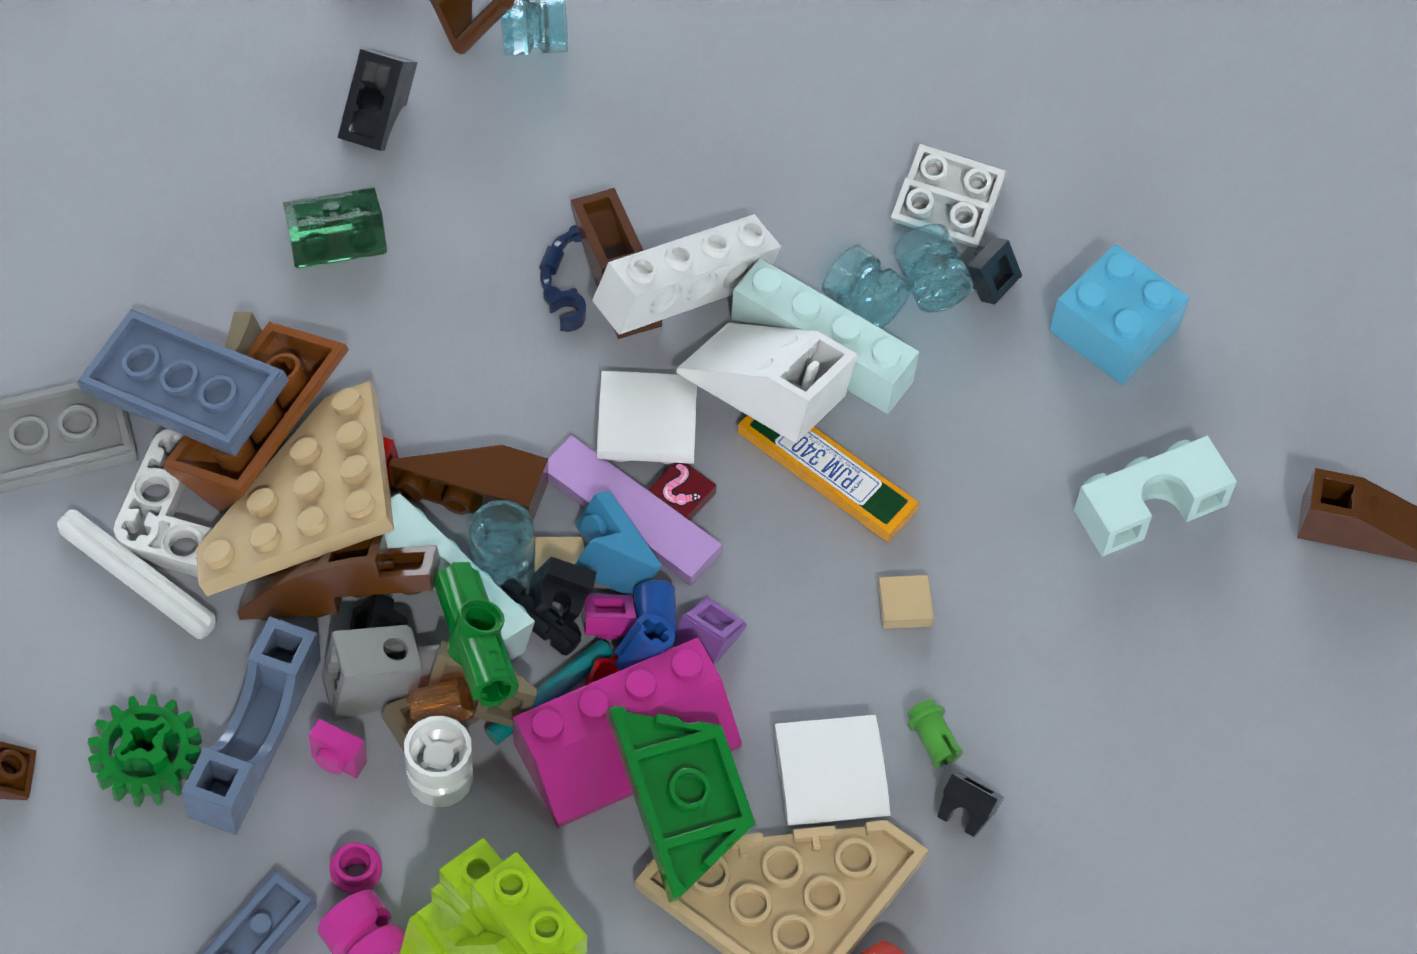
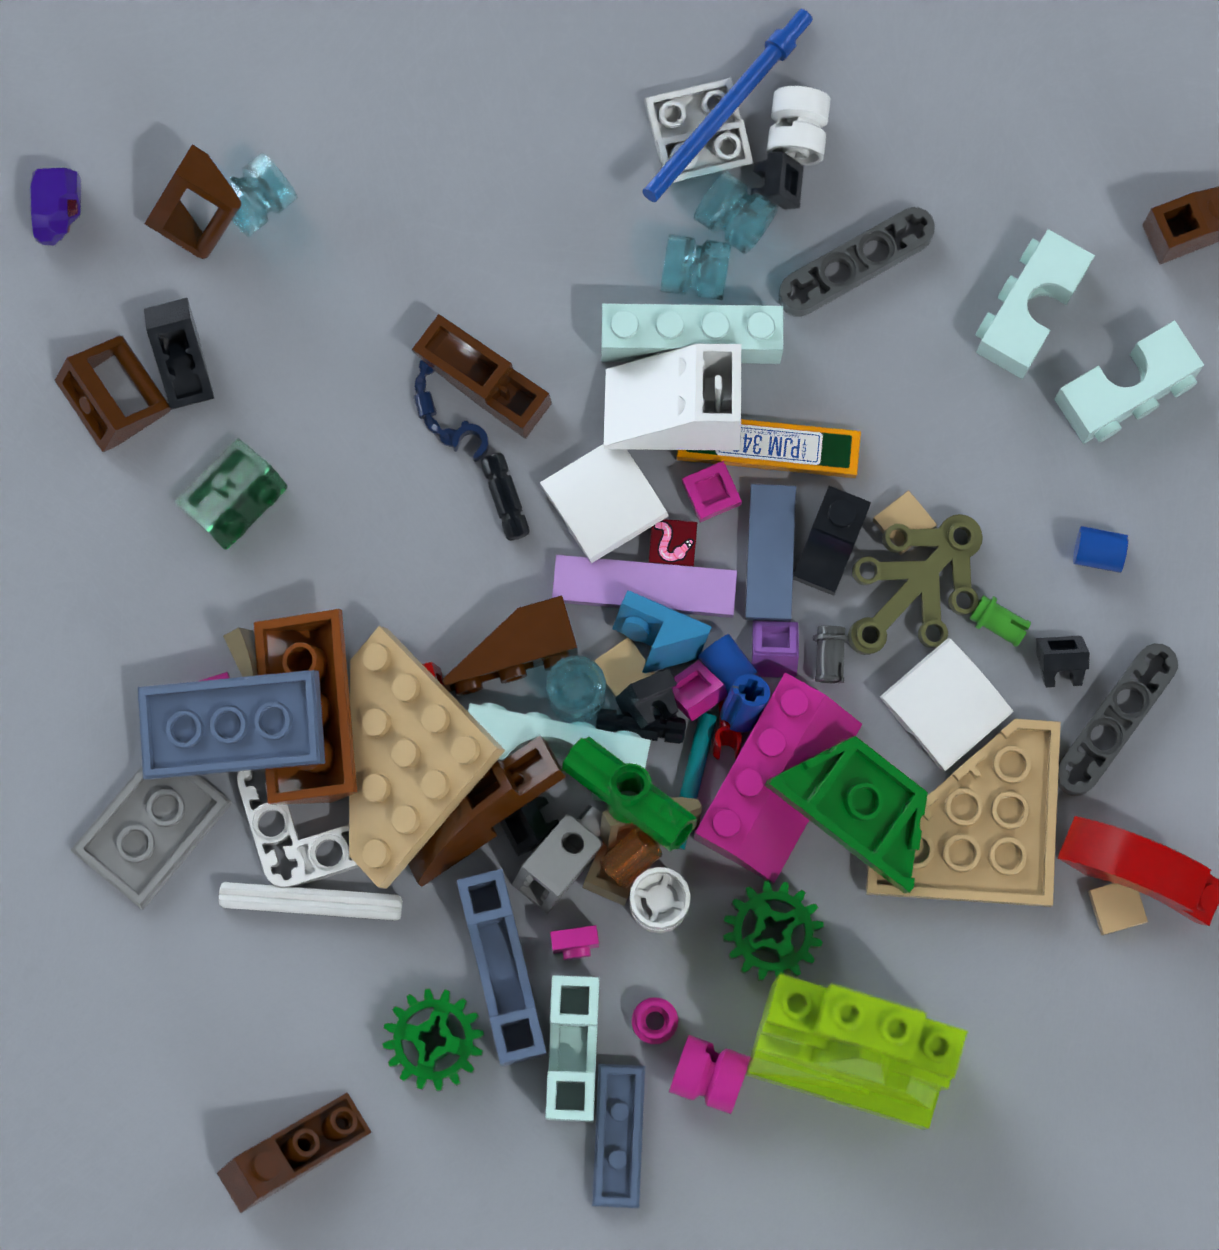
camera: 30 degrees left, 20 degrees up
white brick [592,214,781,335] -> none
medium azure brick [1049,244,1190,386] -> none
none -> reddish brown tile [55,336,171,452]
none -> black axle [481,453,530,541]
none -> light aqua arch [546,975,599,1122]
none -> blue bar [642,9,813,202]
none -> dark pink plate [682,461,742,523]
none -> green gear [722,881,824,982]
none -> sand blue tile [745,484,796,622]
none -> white wheel [767,86,831,165]
none -> dark grey beam [779,207,935,317]
none -> black arch [793,486,871,596]
none -> dark grey pin [813,625,849,684]
none -> olive plant [848,514,983,655]
none -> light aqua arch [1054,320,1204,444]
none -> dark grey beam [1058,643,1178,796]
none -> blue piece [1073,526,1129,573]

